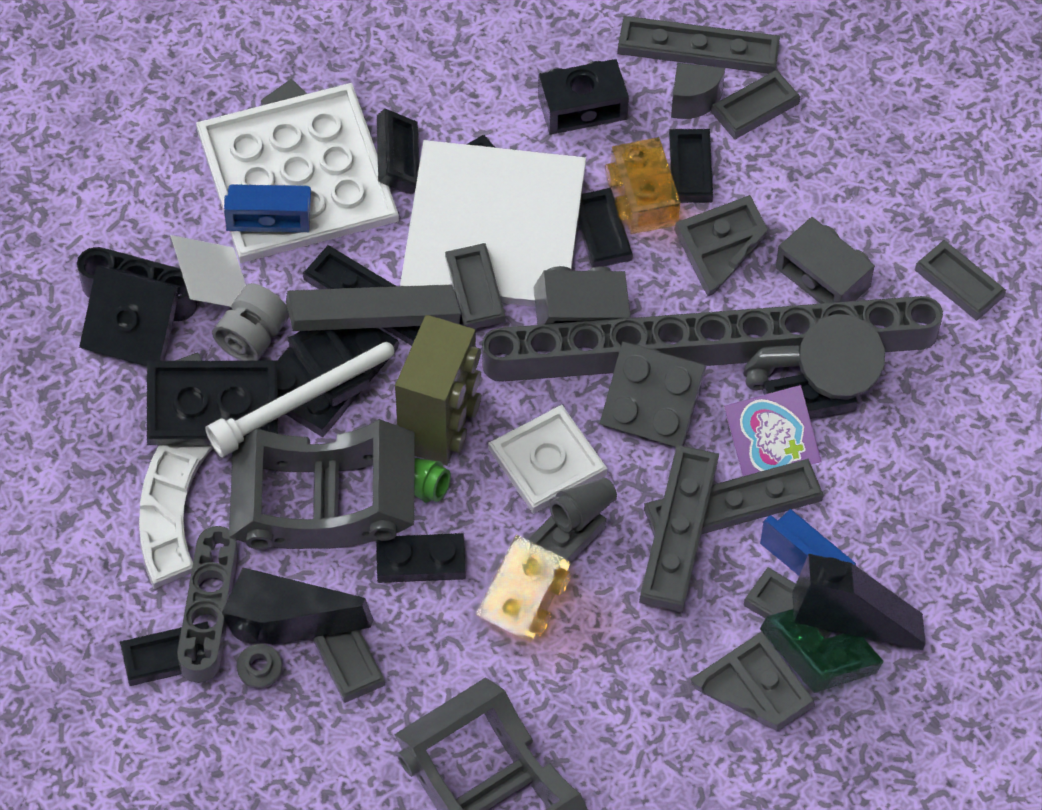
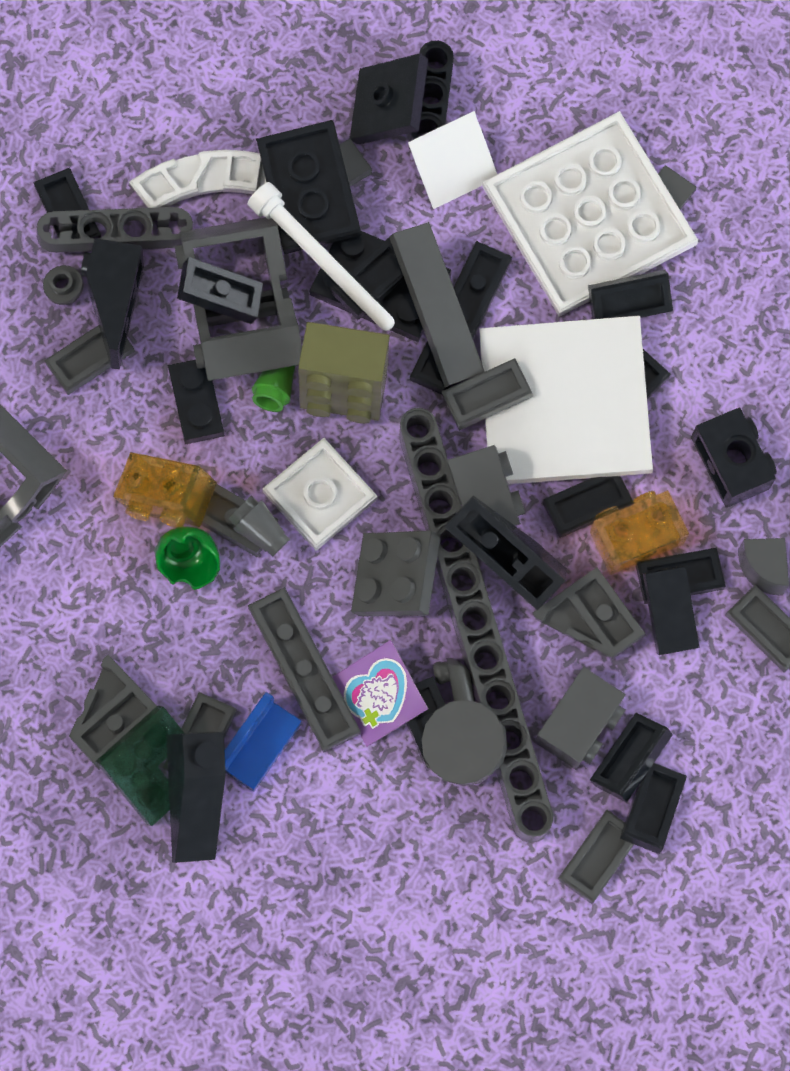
camera: 75 degrees right, 15 degrees up
light grey wheel [212,283,289,361] -> none
blue panel [224,184,311,232] -> none
dark grey tile [639,445,719,612] -> none
none -> green hair [154,526,220,590]
none -> black plate [177,257,263,324]
none -> black slope [445,496,566,610]
none -> black tile [590,713,673,803]
none -> black tile [620,763,687,854]
none -> black tile [643,566,700,655]

